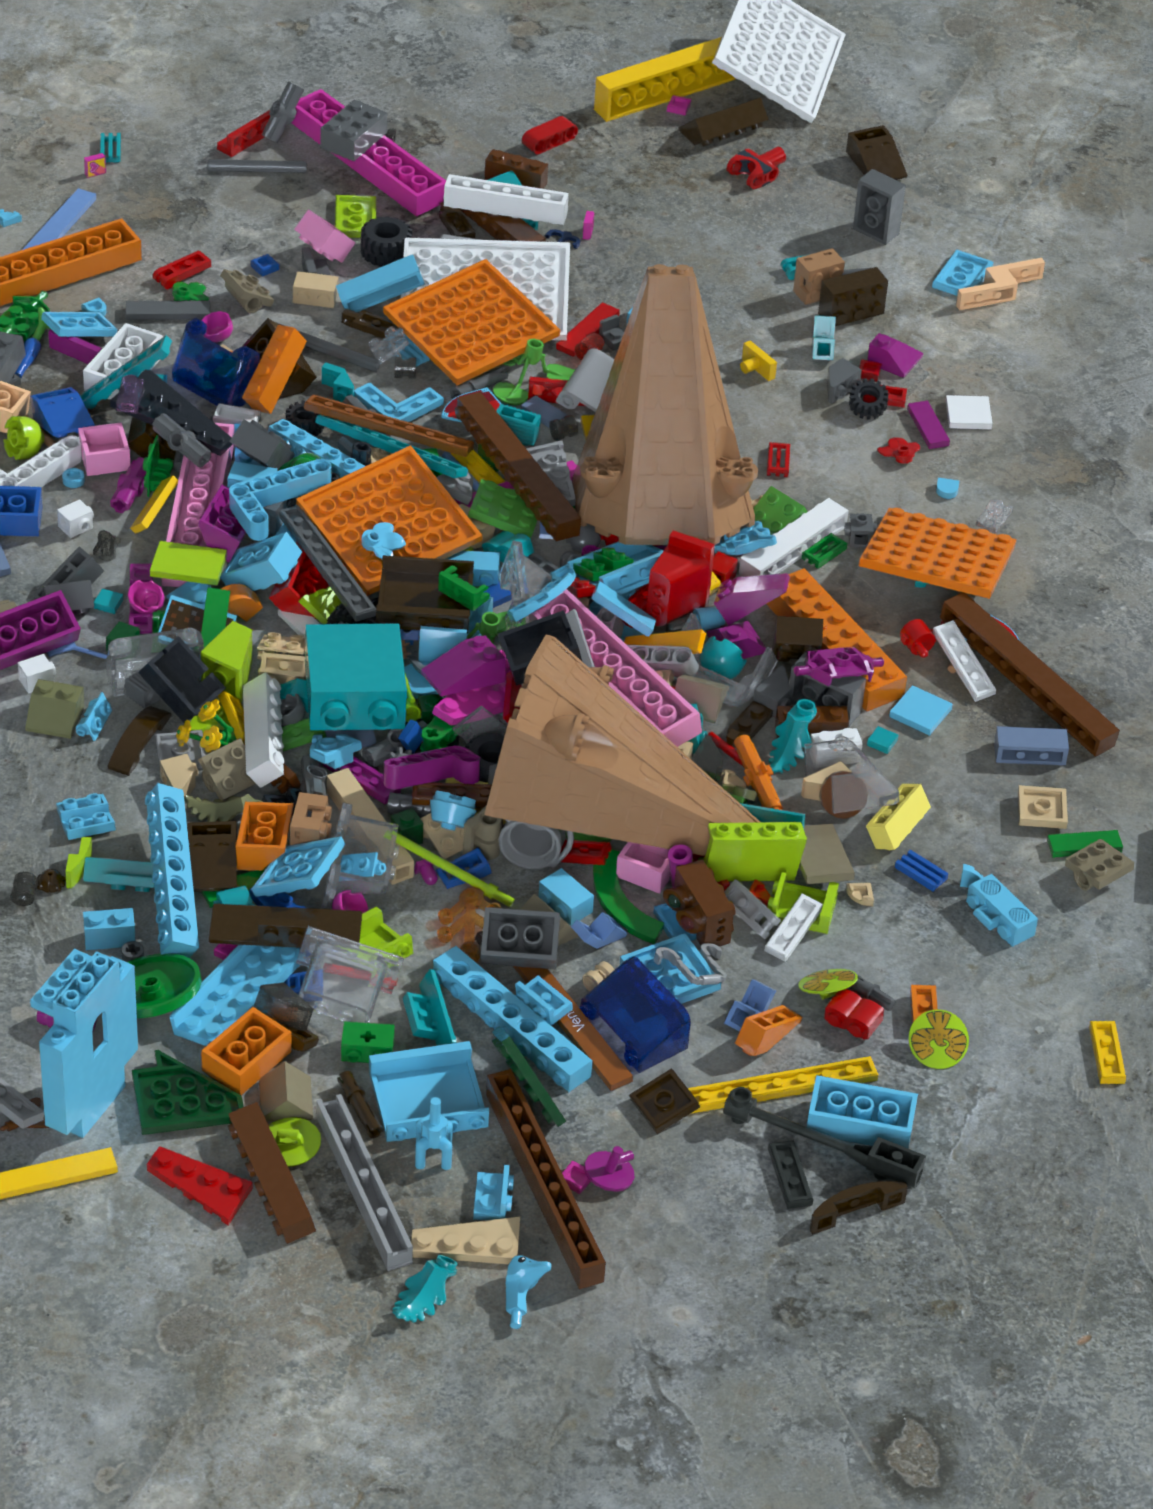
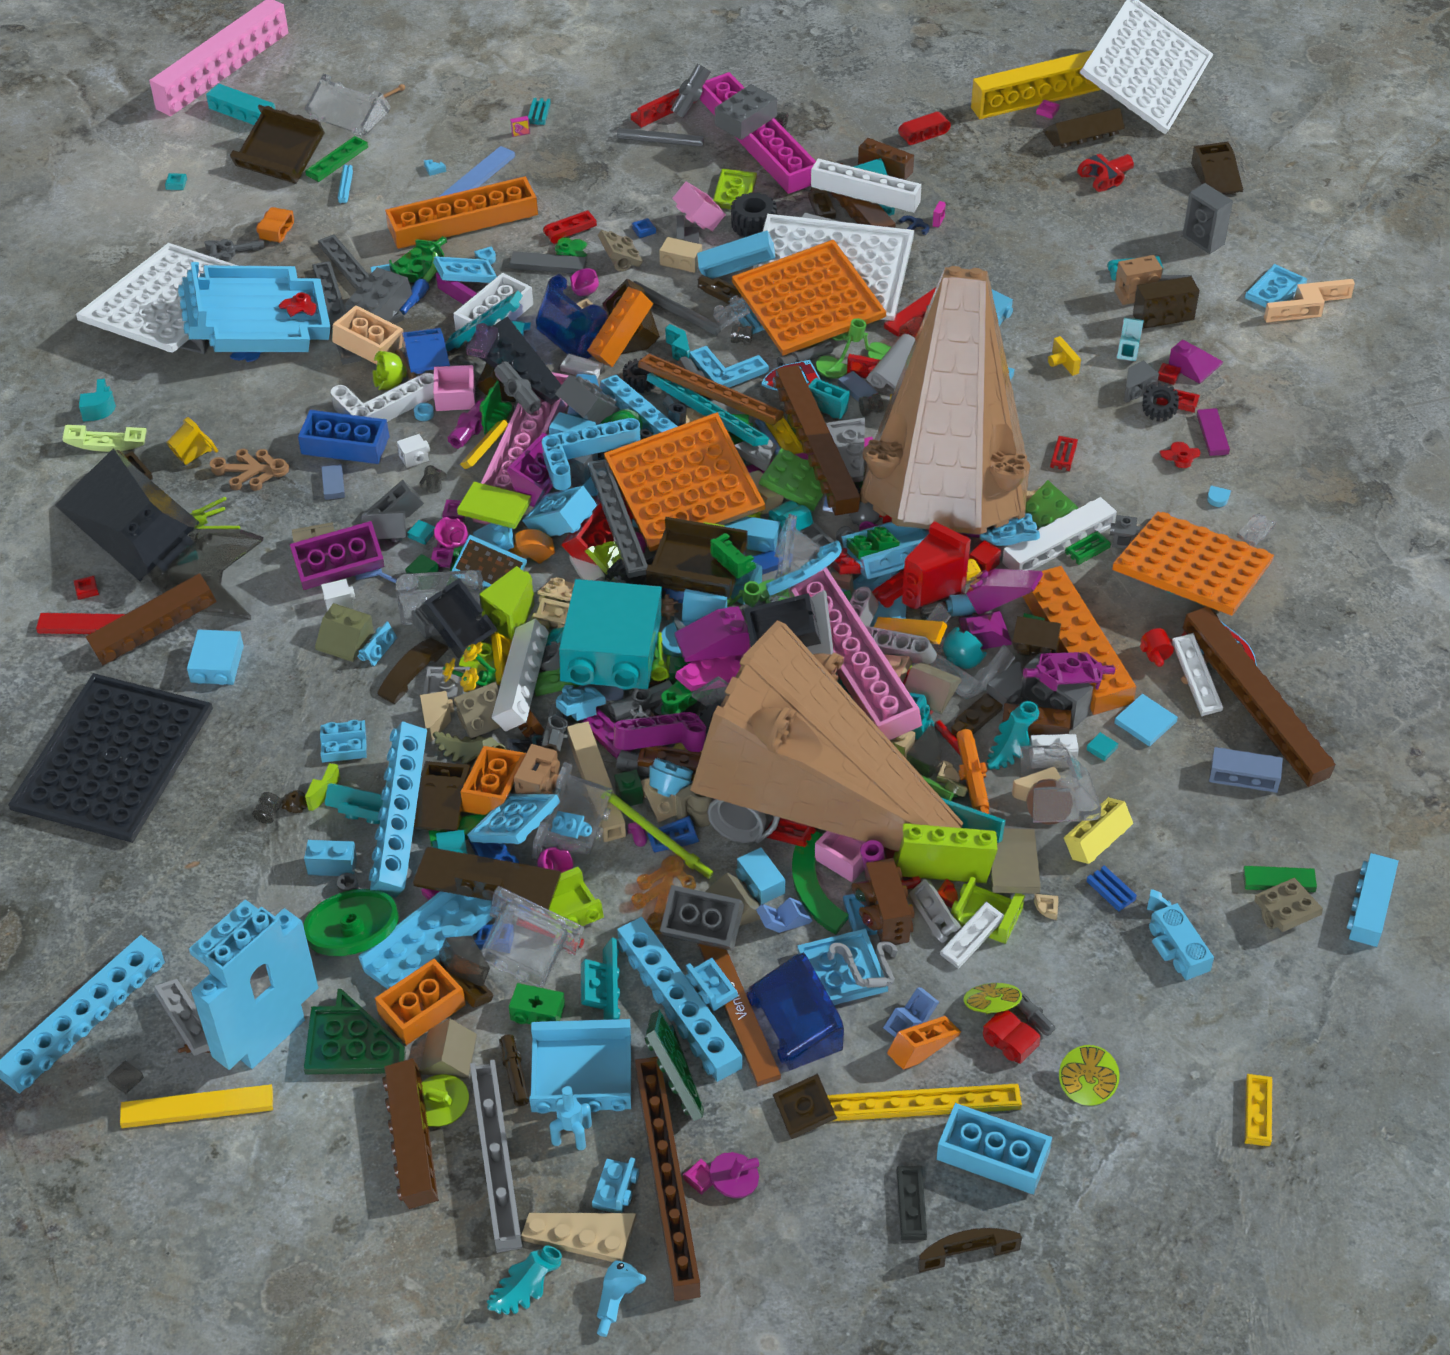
camera: 15 degrees right, 5 degrees up
red wing [147,1146,253,1226] -> none
green tile [198,587,230,654] -> none
medium azure plate [361,522,406,559] -> none
blue tile [398,720,423,754] -> none
tan wheel [582,961,617,995] -> none
medium azure tile [592,581,656,637] -> none
pearl dark grey bar [723,1087,926,1189] -> none
orange plate [910,985,938,1024] -> none
white tile [946,395,993,429] -> none
tan plate [1018,785,1068,829] -> none

